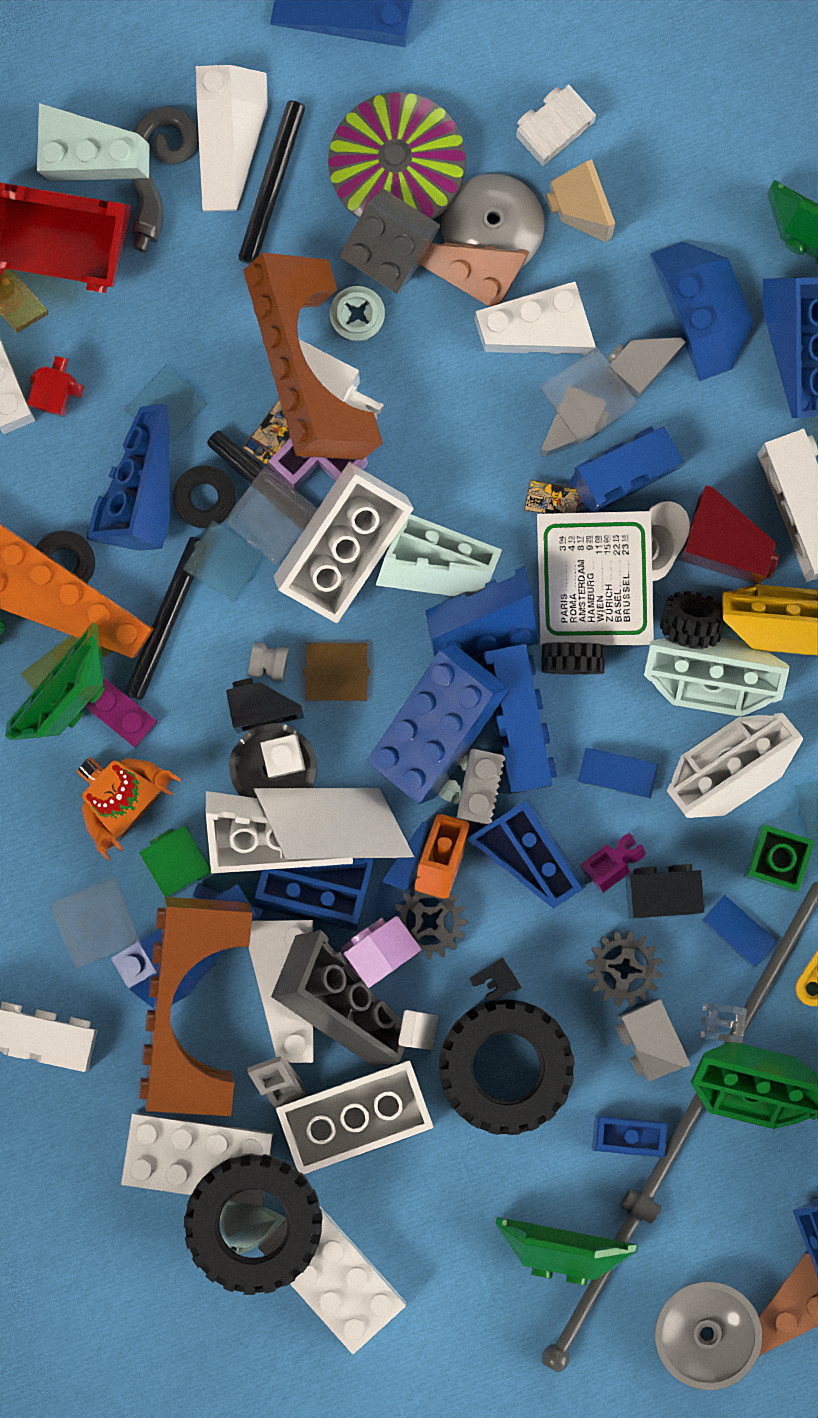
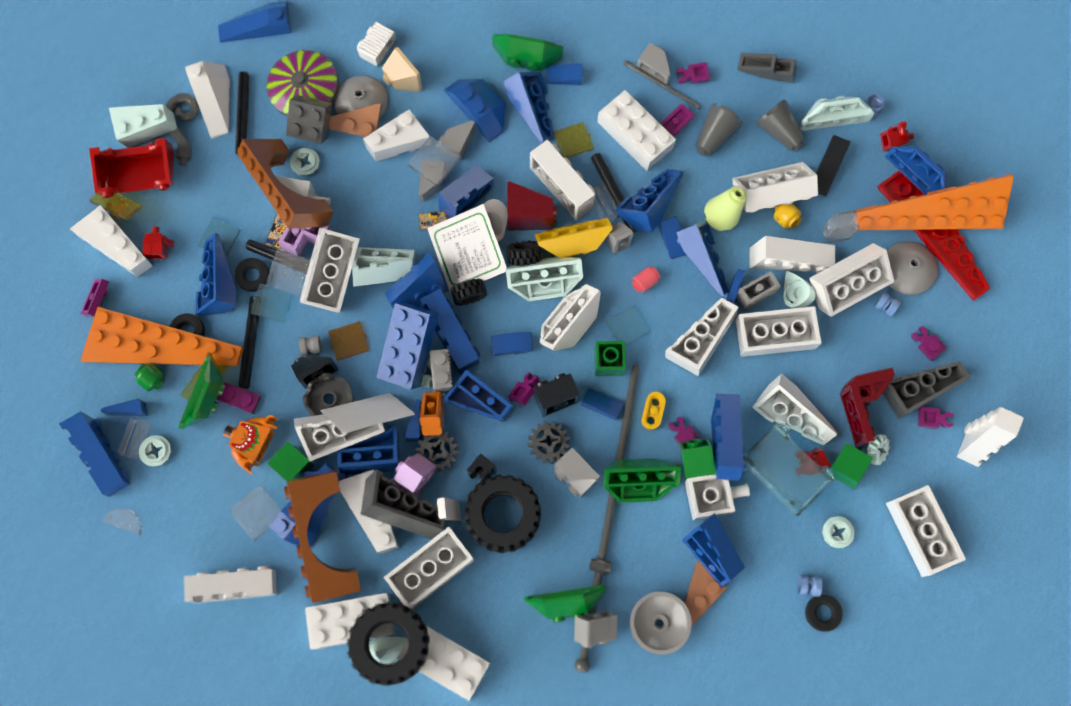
camera: 20 degrees left, 10 degrees down
light grey slope [247,1056,306,1108] -> none
white brick [260,734,306,778] -> none
blue slope [592,1115,668,1158] -> none
clear tile [700,1003,747,1044] -> none
none -> light grey brick [574,611,617,648]

